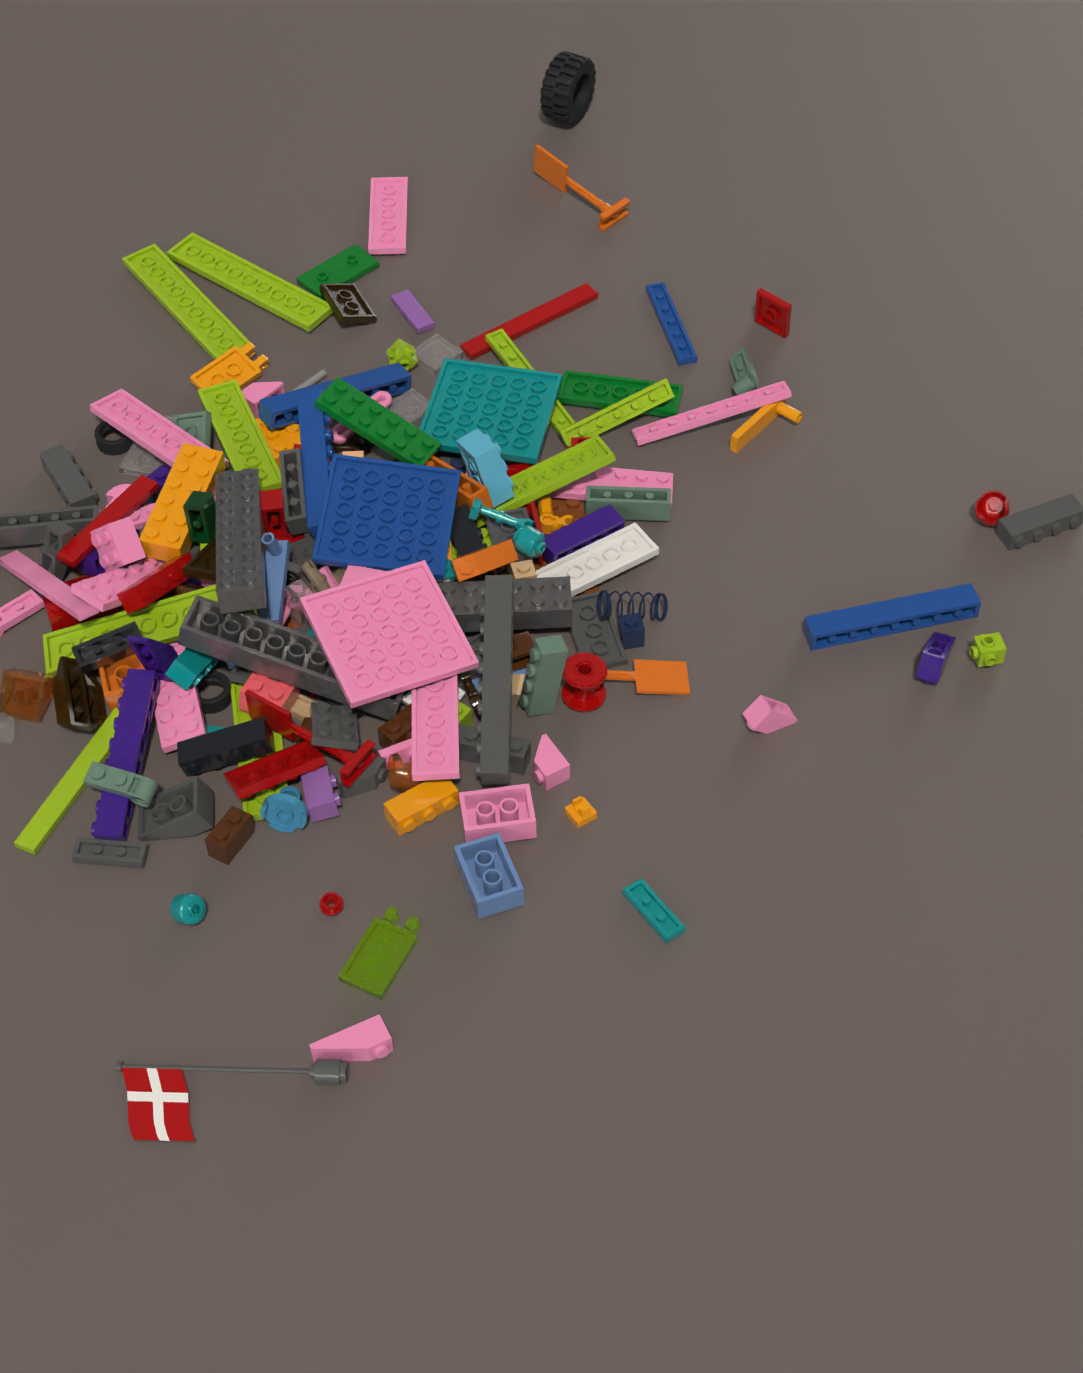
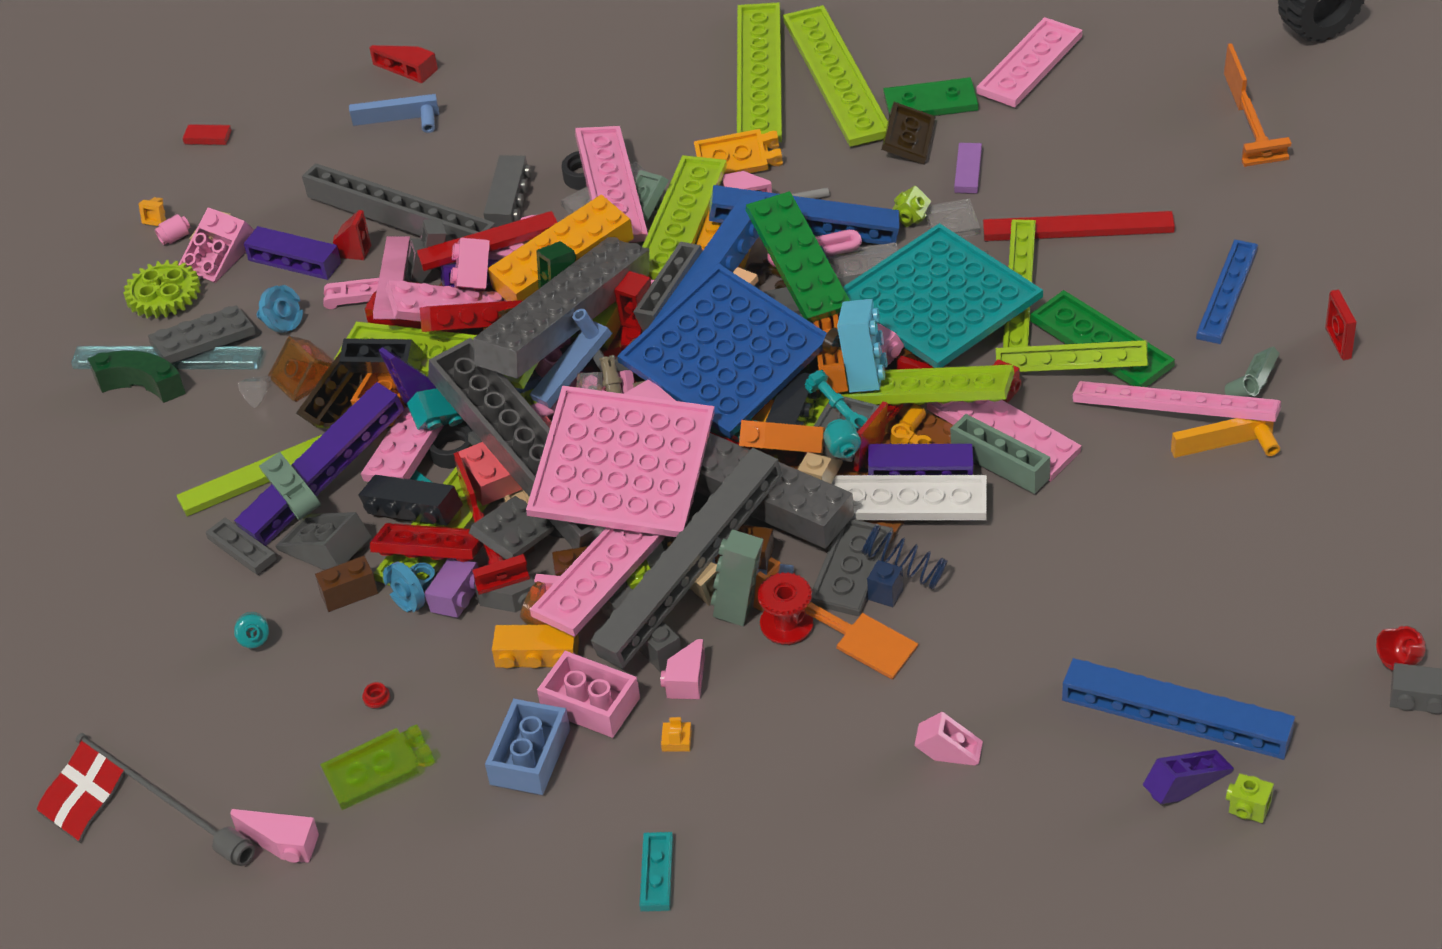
camera: 40 degrees right, 5 degrees down
none -> dark brown tile [822,328,841,354]

